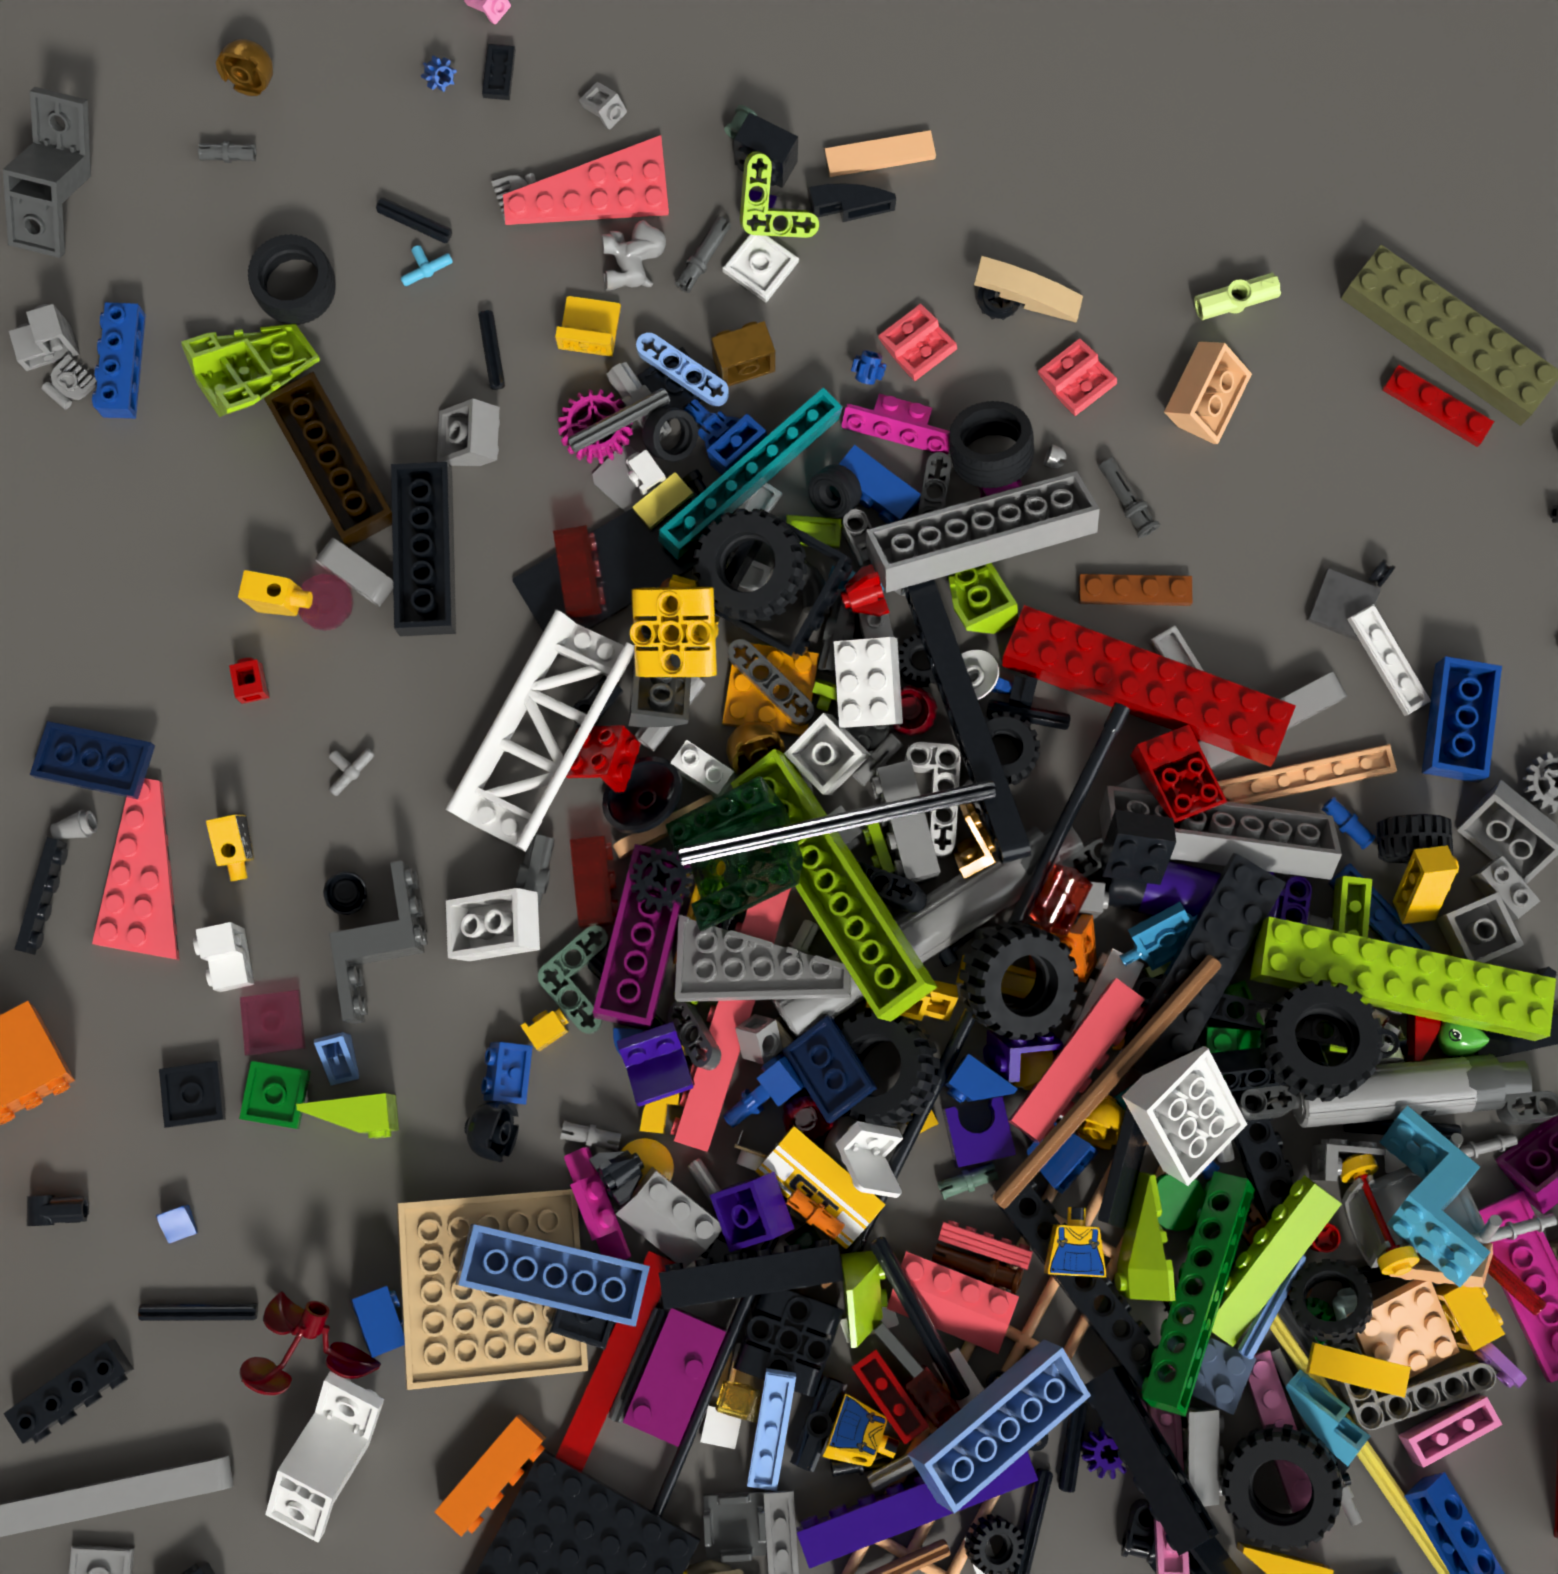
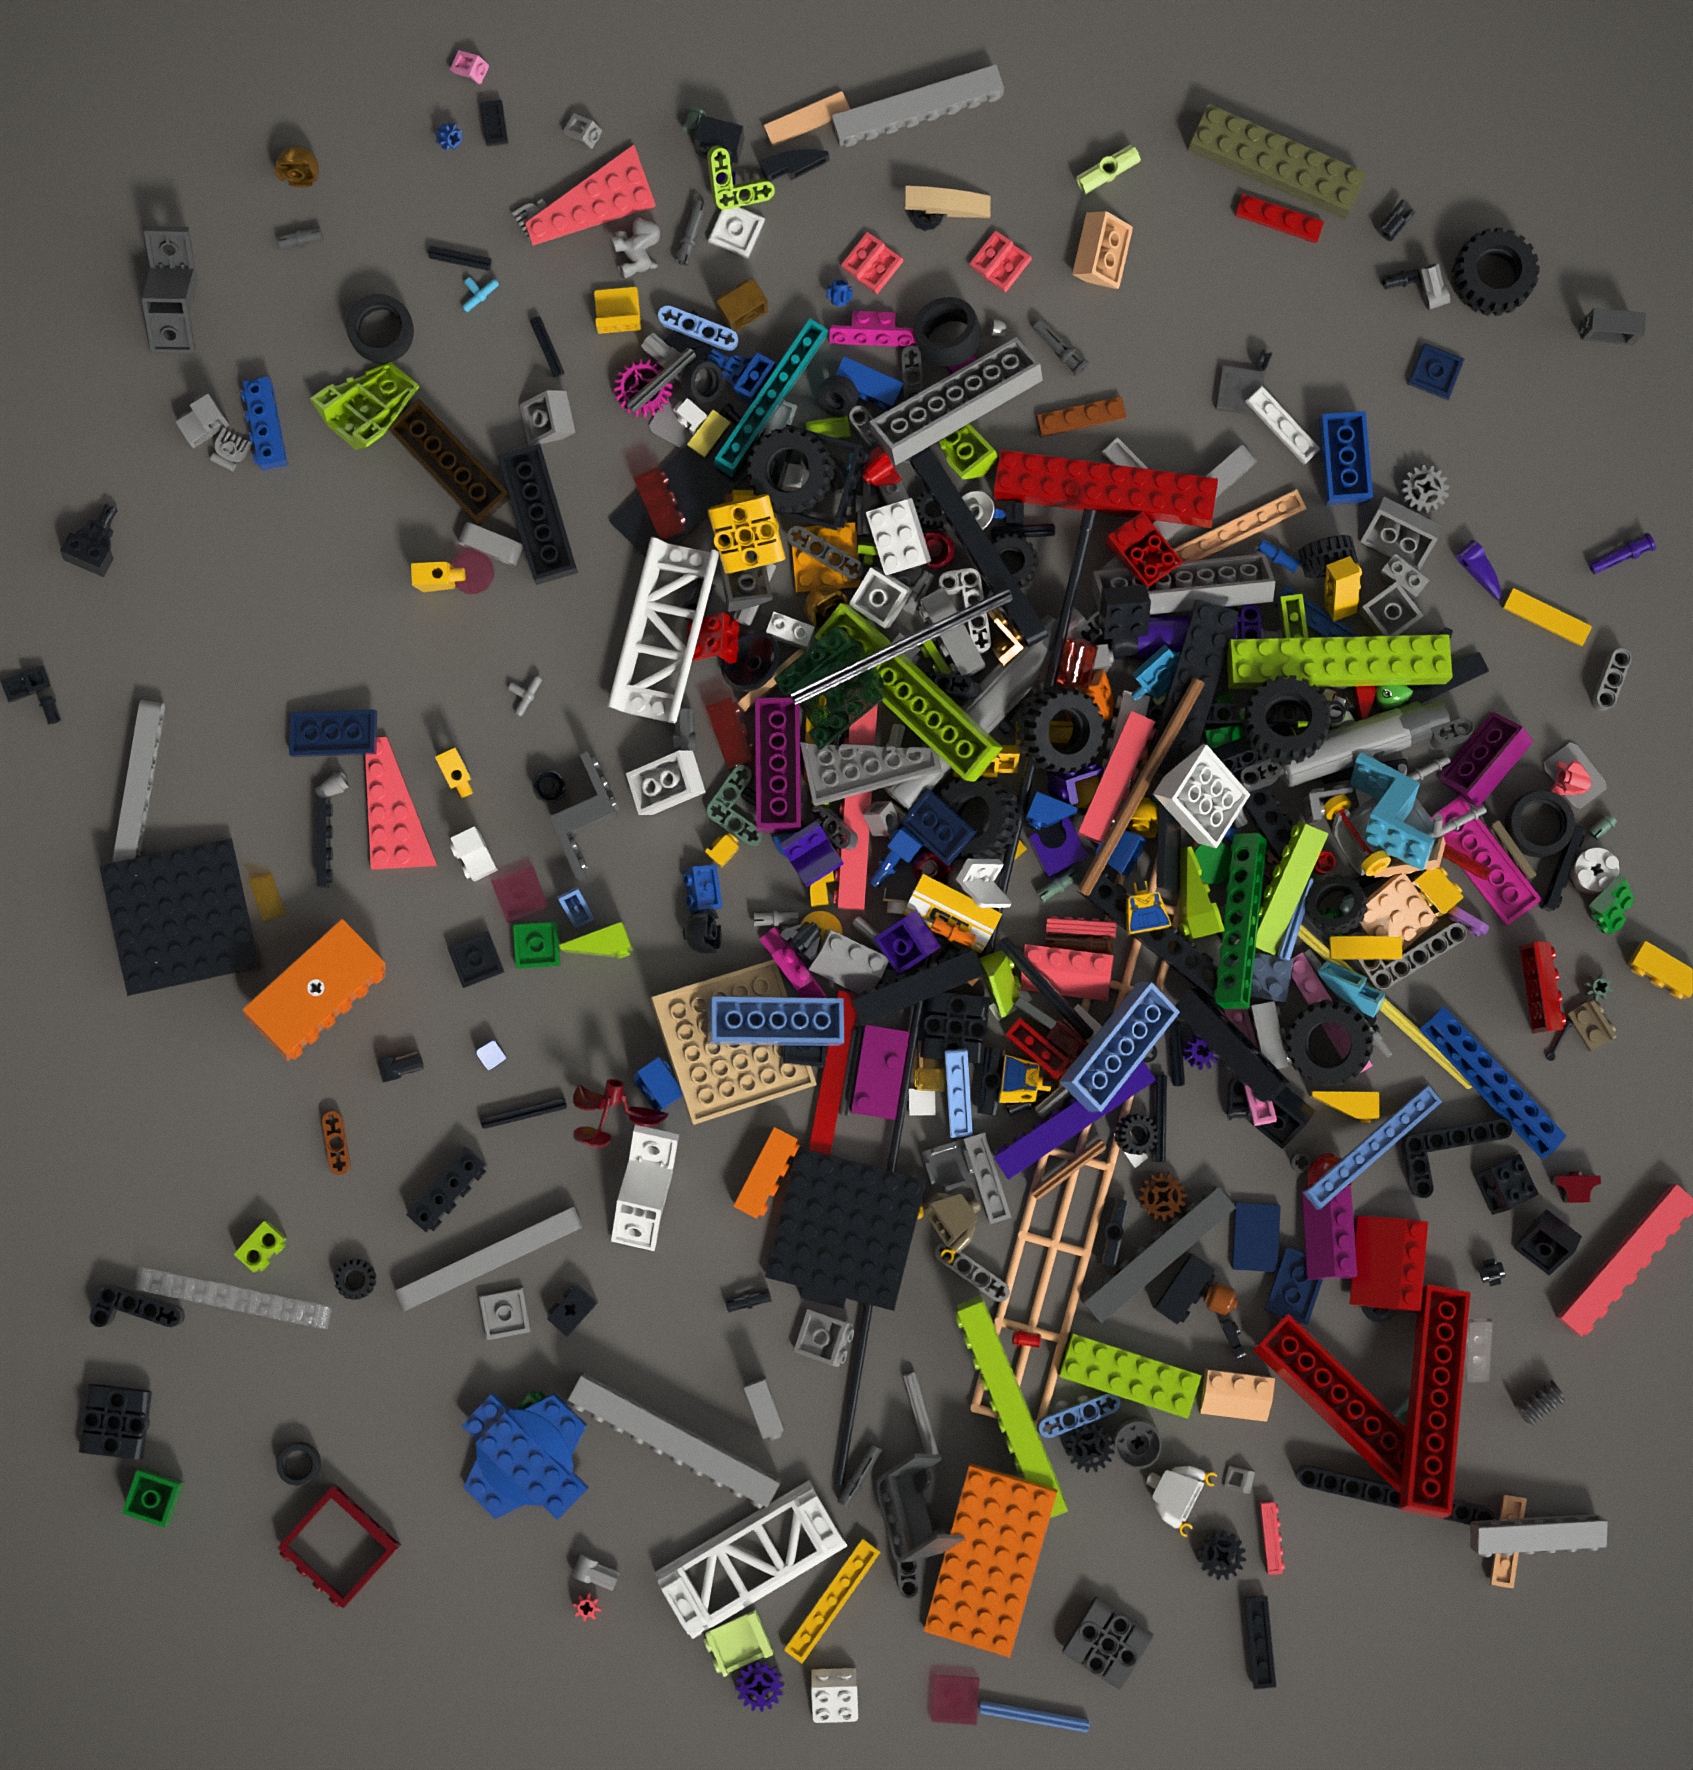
camera: 15 degrees left, 5 degrees up
red brick [229,657,270,704] -> none
black gear [630,848,694,913] -> none
bright pink brick [1398,1394,1502,1468] -> none
none -> light grey brick [832,65,1004,147]

